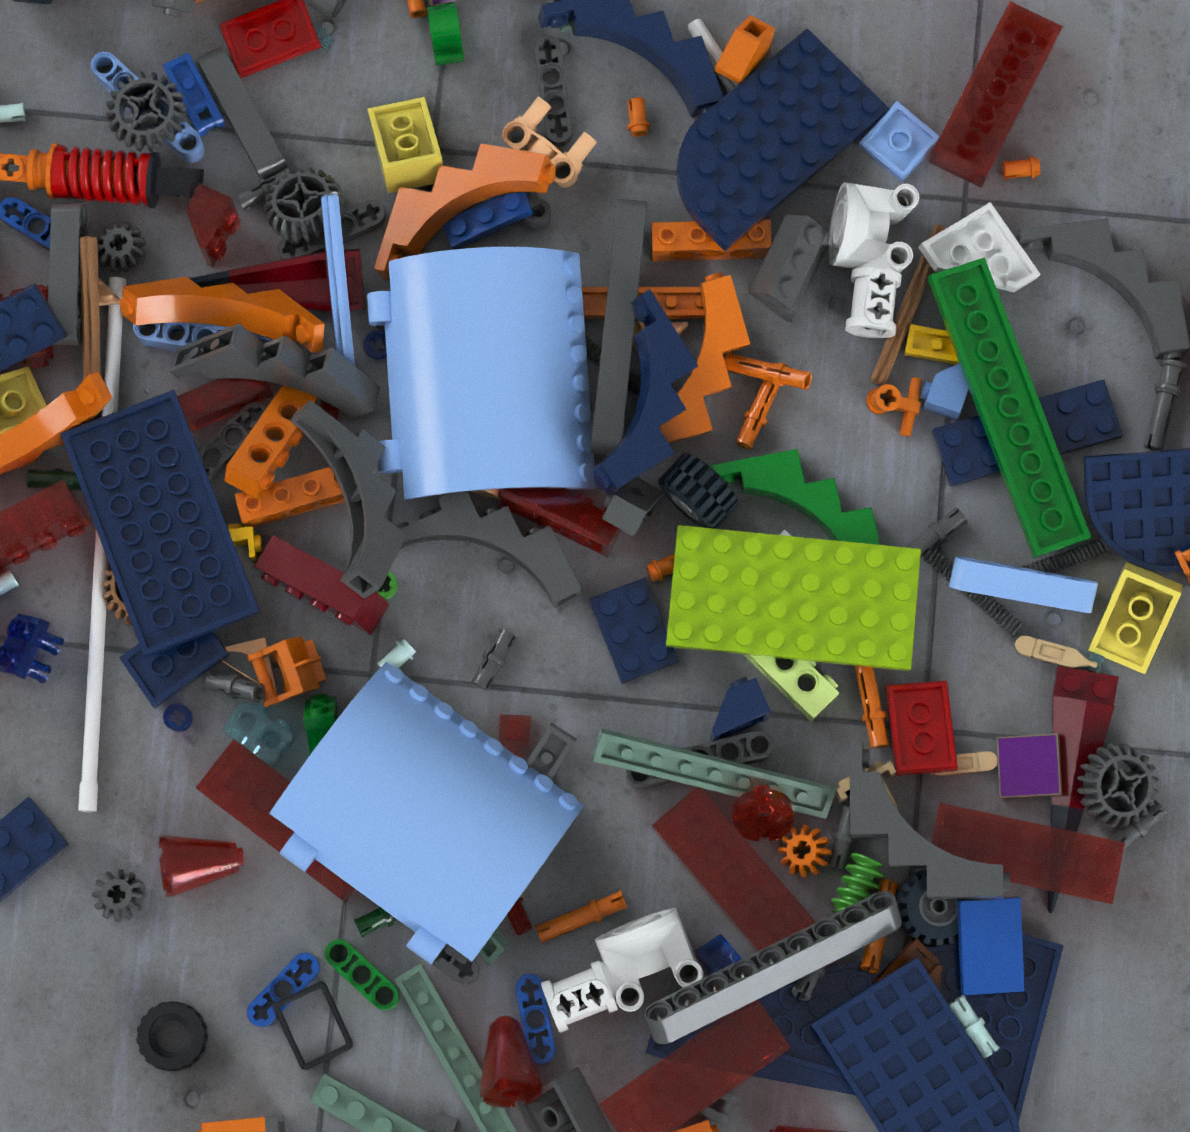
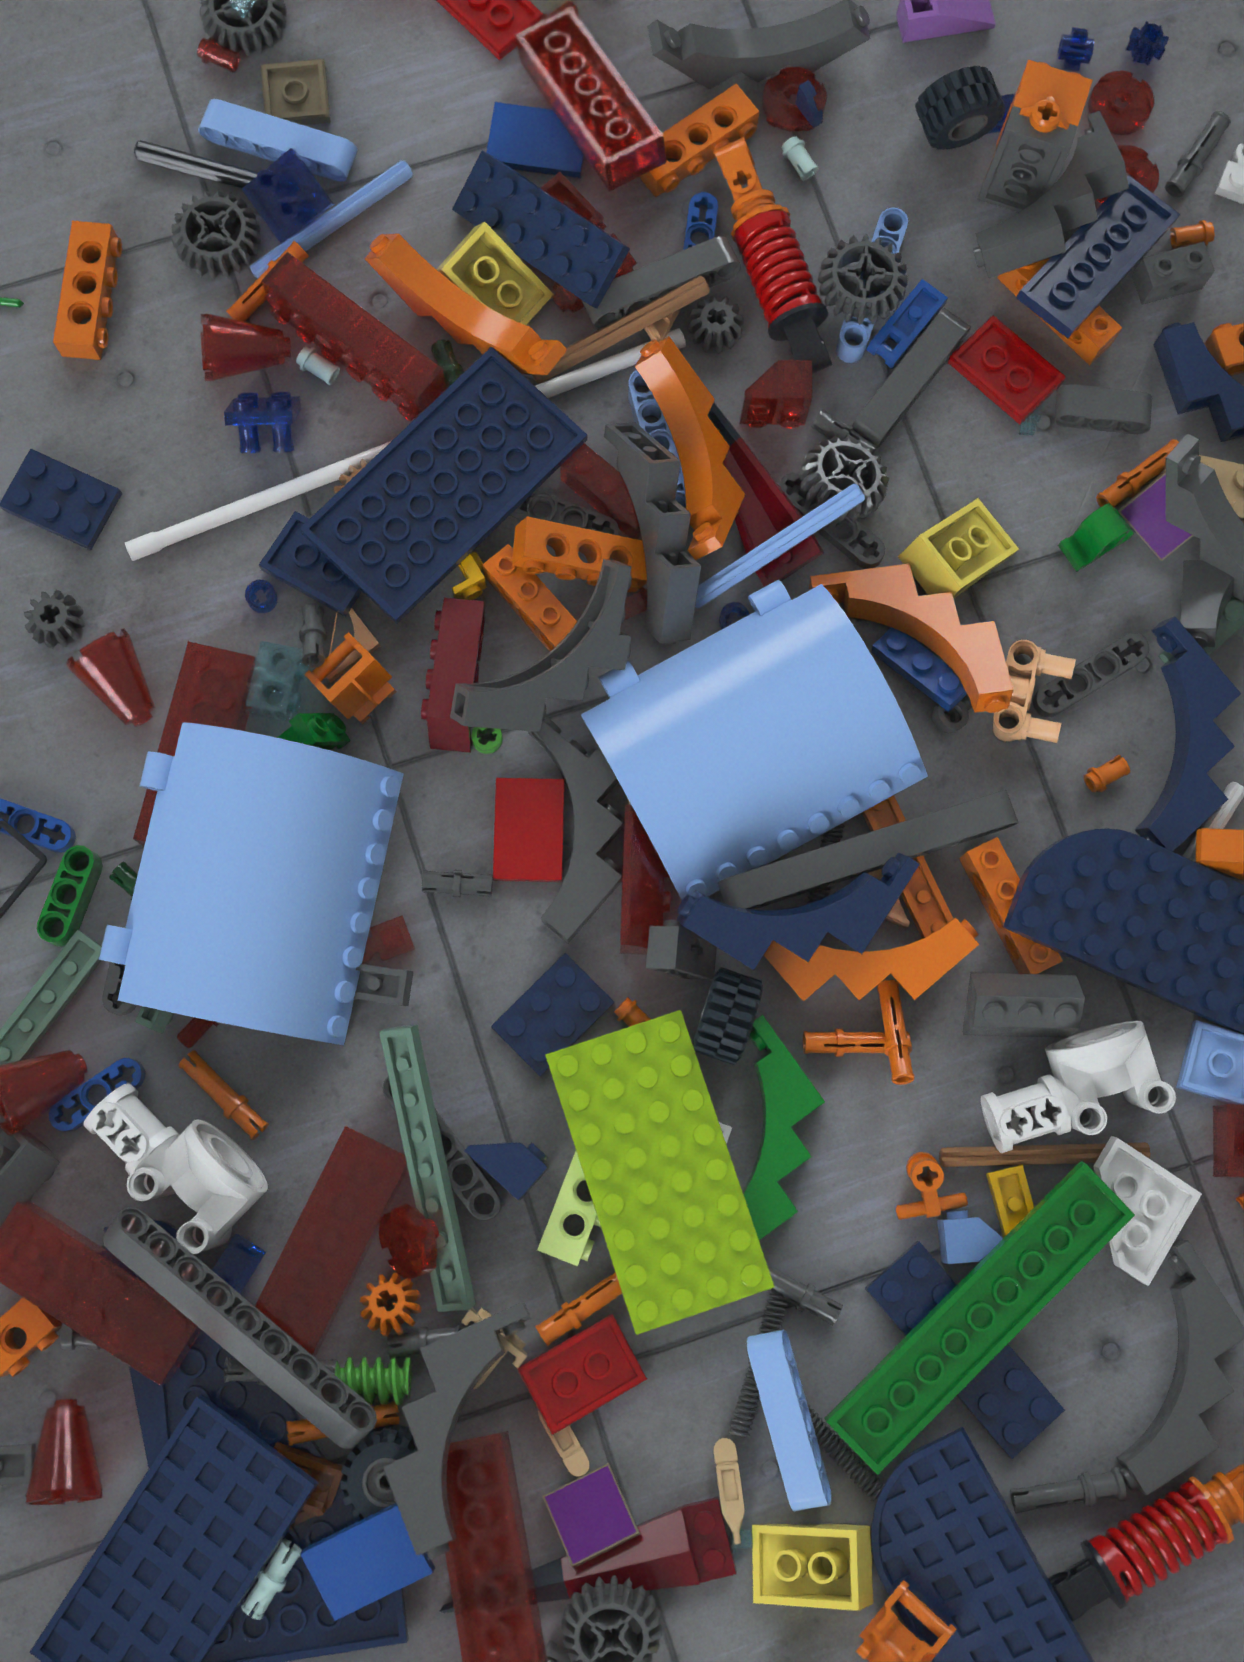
camera: 60 degrees right, 0 degrees up
light aqua pin [377,639,416,668] -> none
none -> red tile [493,778,564,882]

